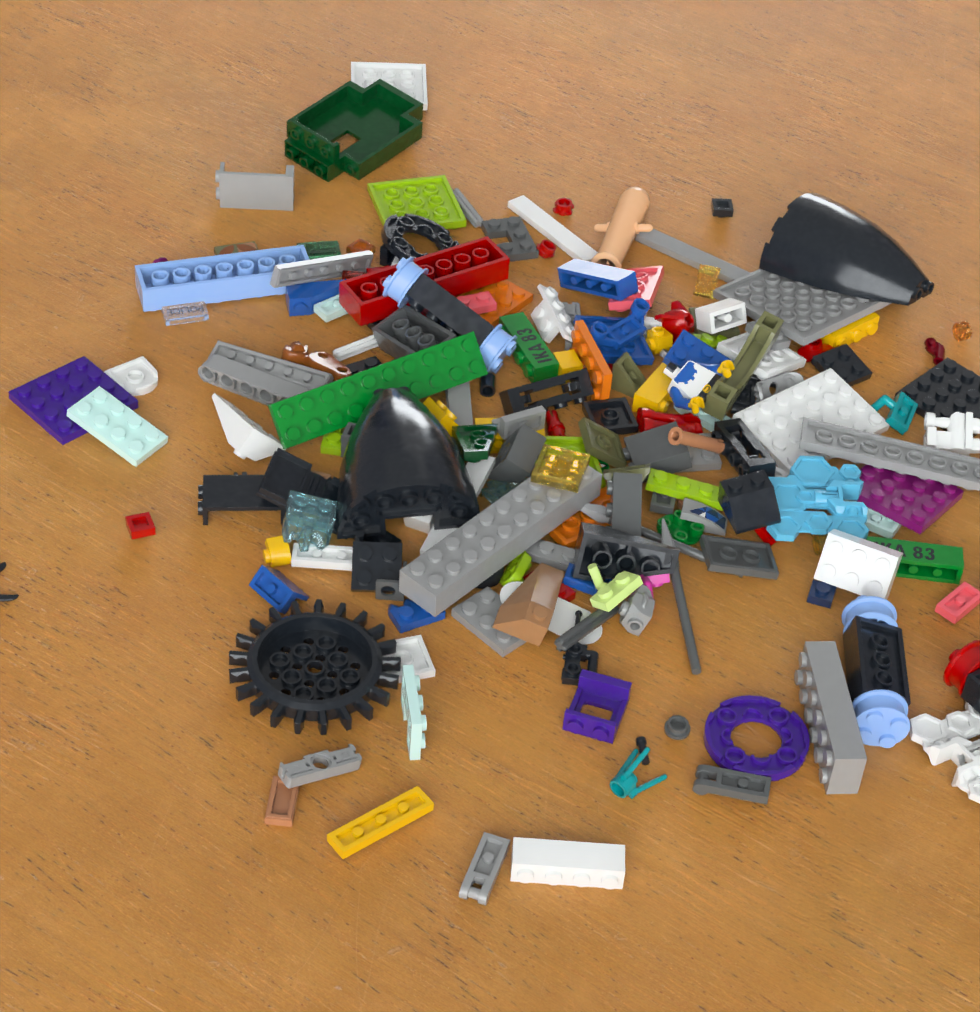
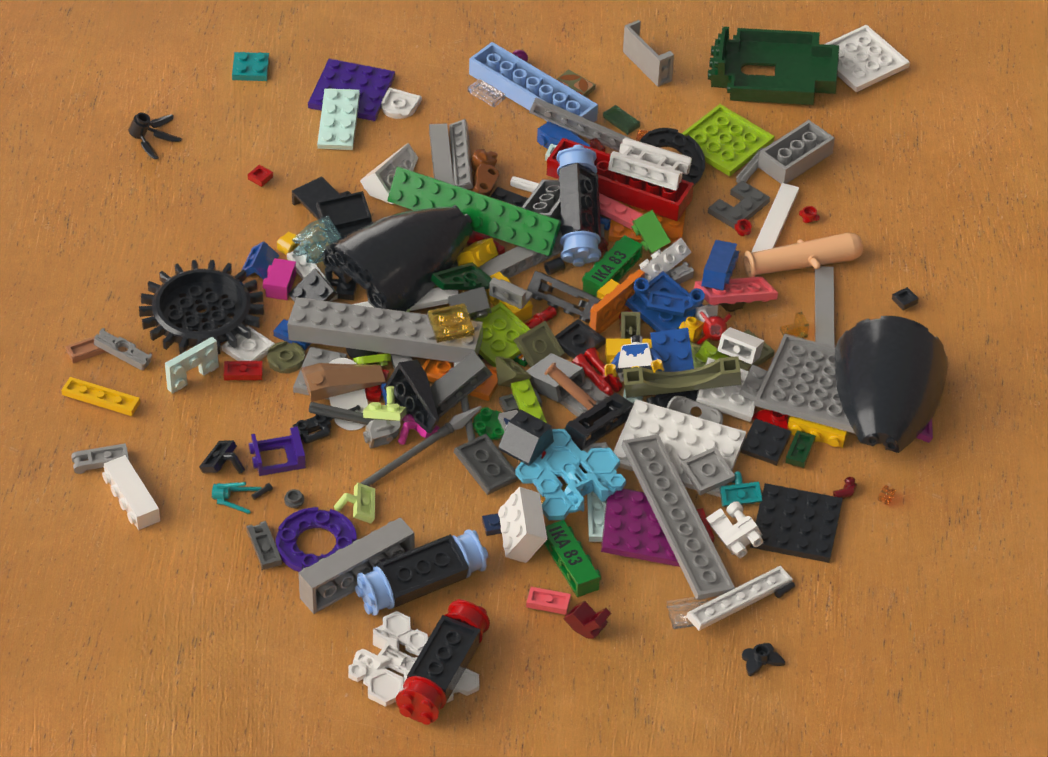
camera: 60 degrees right, 5 degrees up
none -> black plate [199,440,245,474]
none -> red plate [223,361,263,380]
none -> dark pink brick [263,258,297,300]
none -> olive tile [267,341,305,373]
none -> yellowish green plate [334,483,375,523]
none -> white fence [608,138,692,191]
none -> bright green brick [631,210,671,253]
none -> light grey plate [681,447,735,495]
none -> light grey brick [758,120,835,184]
none -> dark green plate [785,430,816,468]

